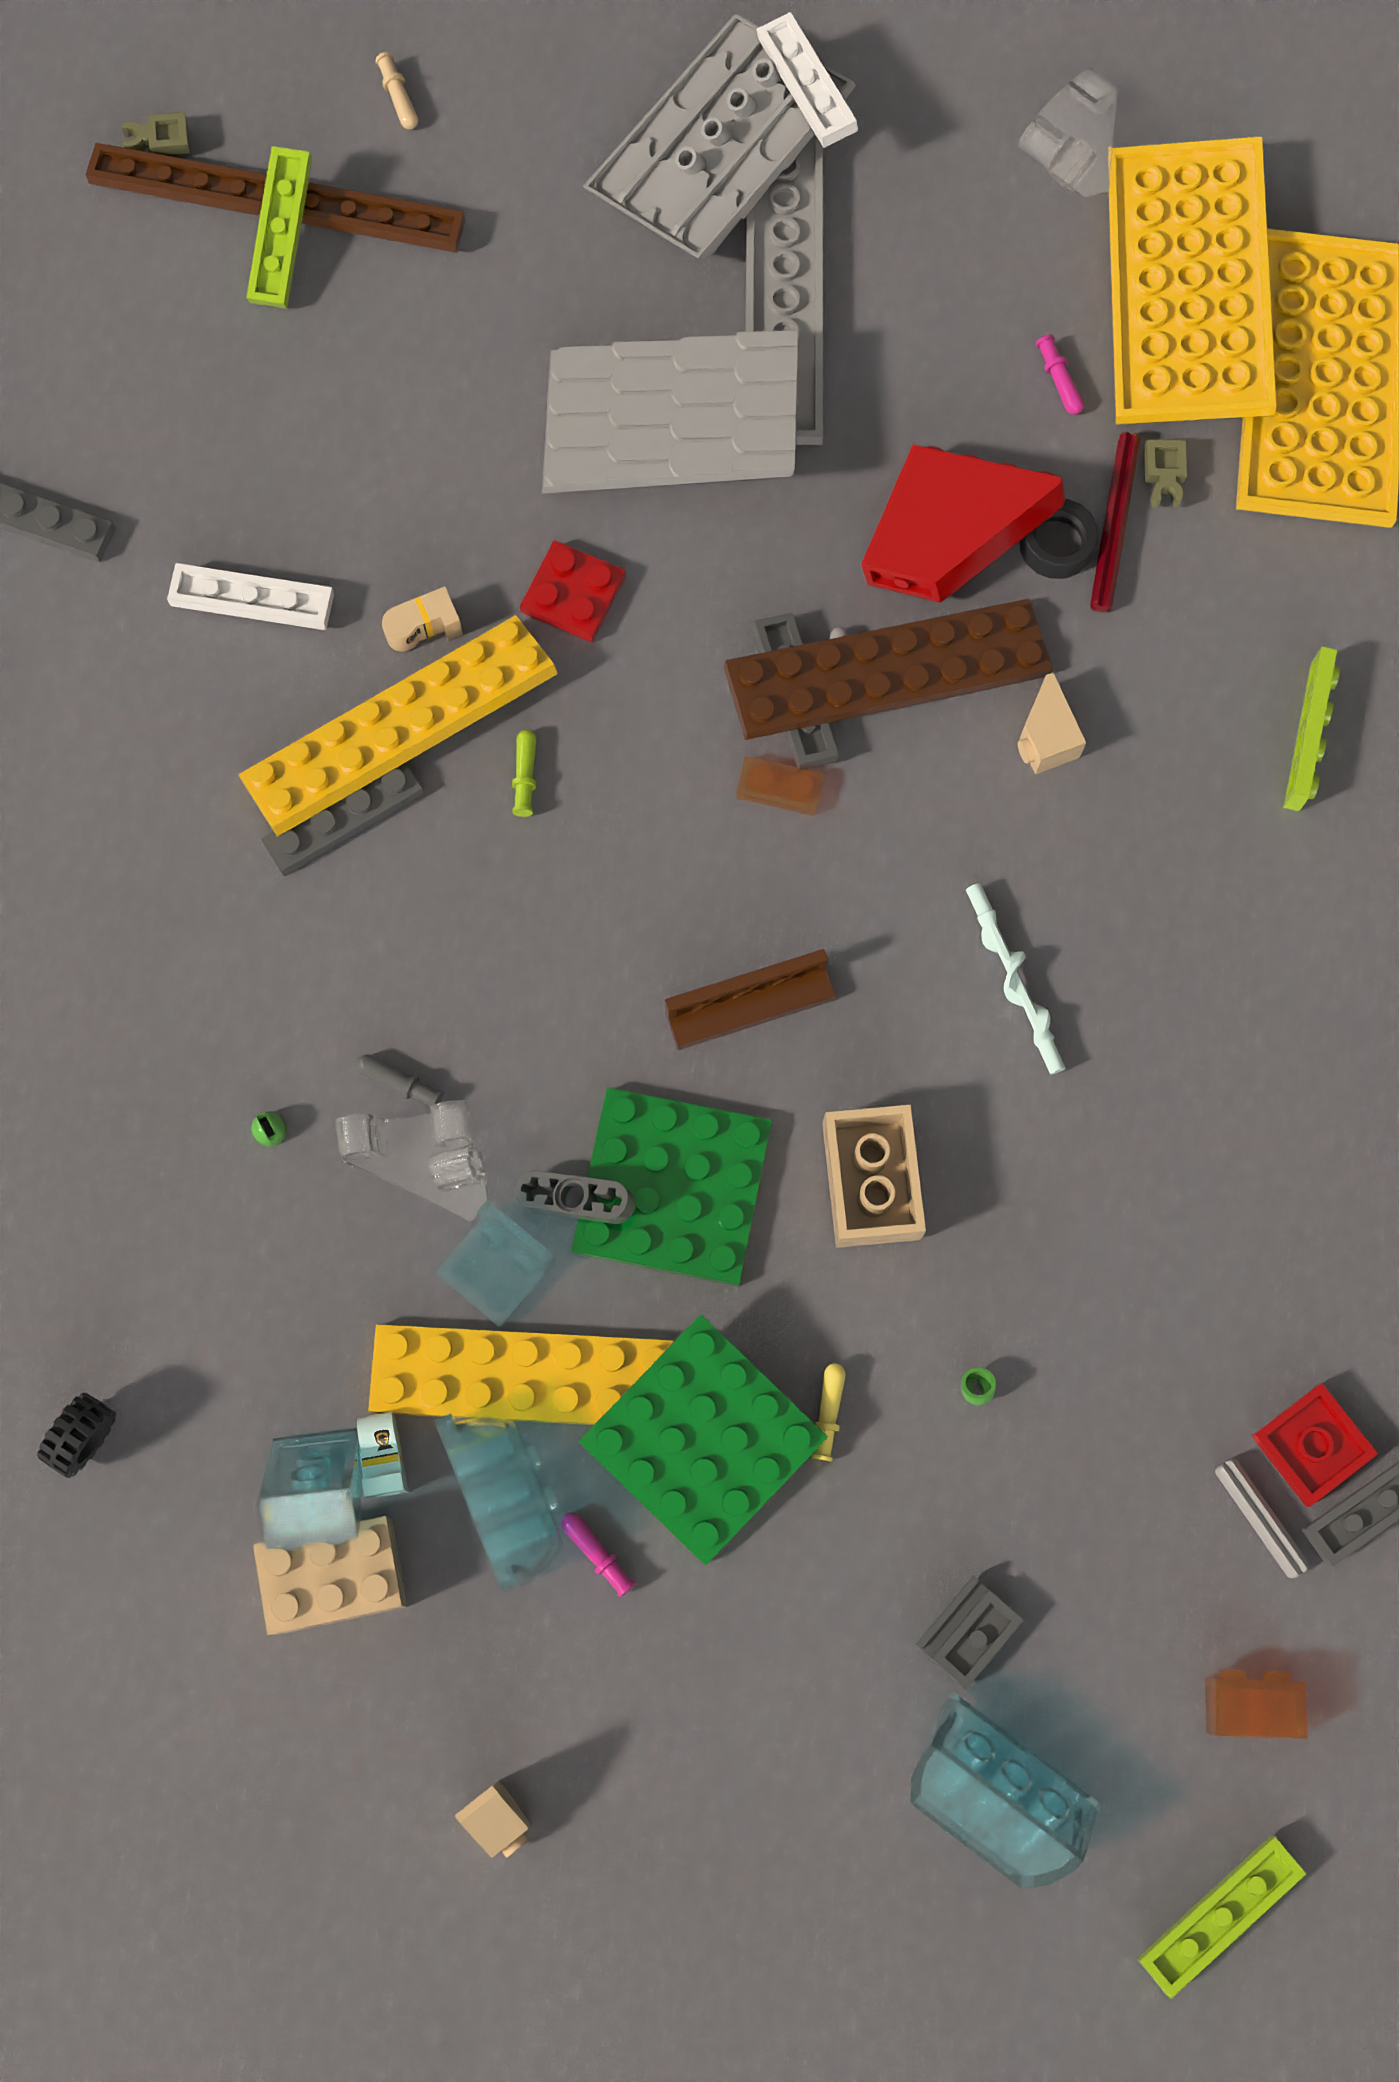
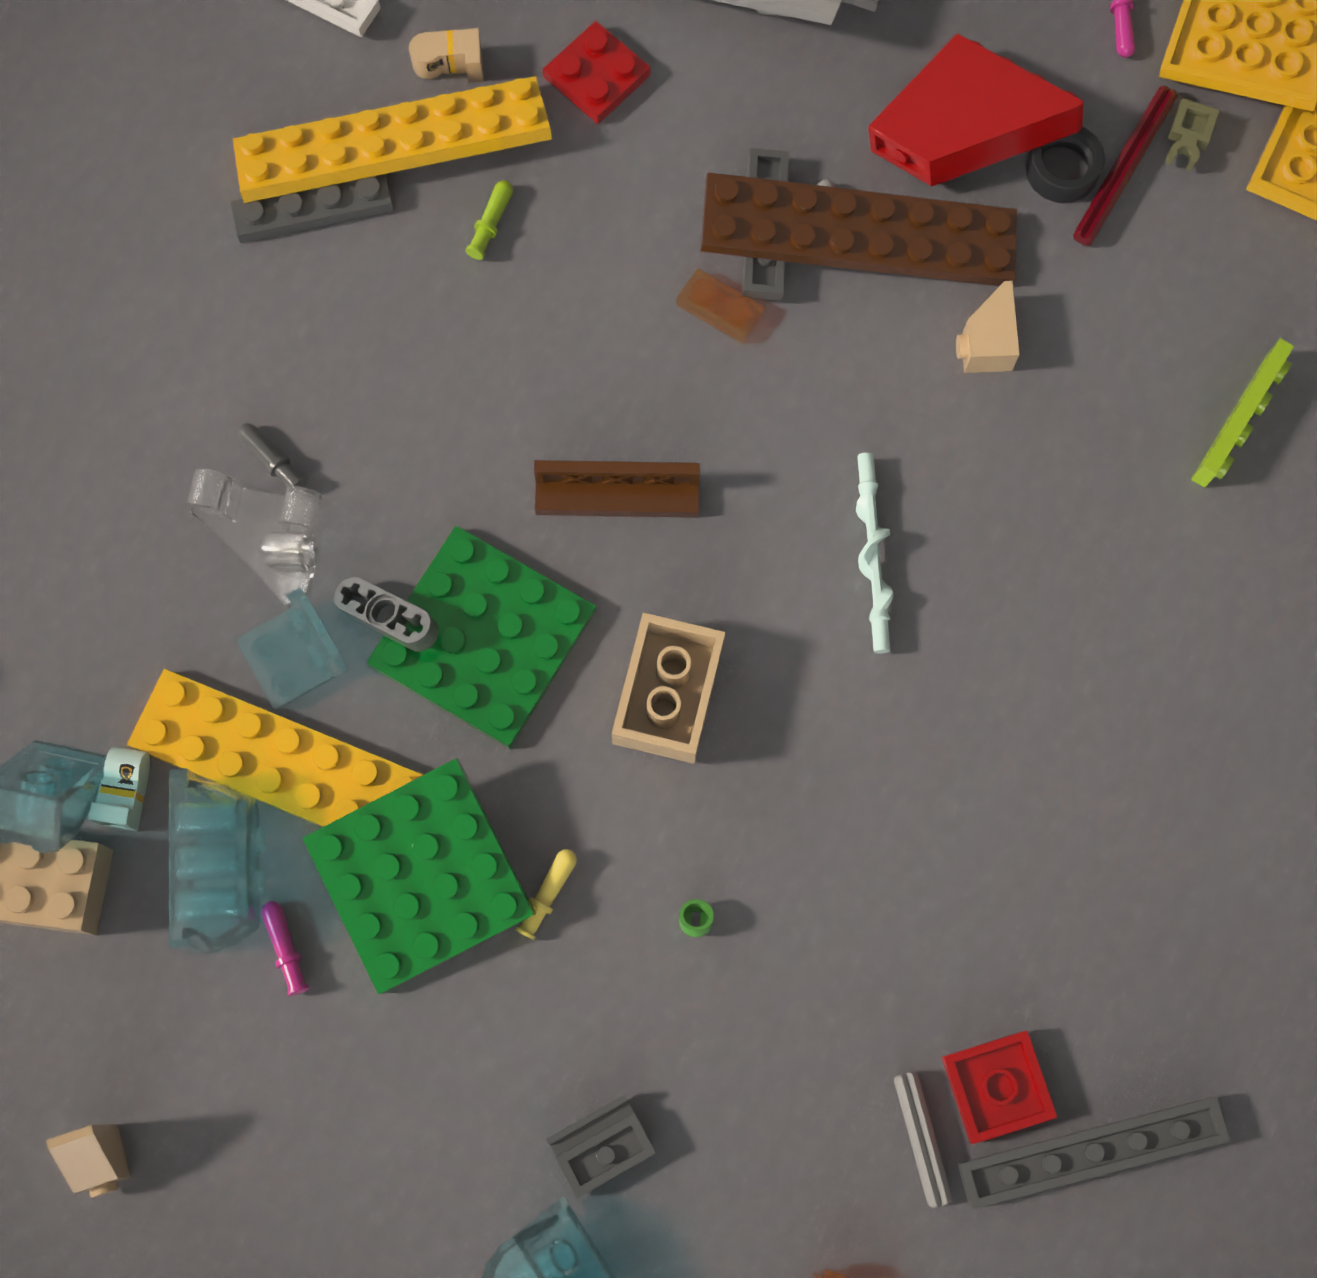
camera: 20 degrees right, 0 degrees up
bright green hinge [251,1111,287,1147] -> none

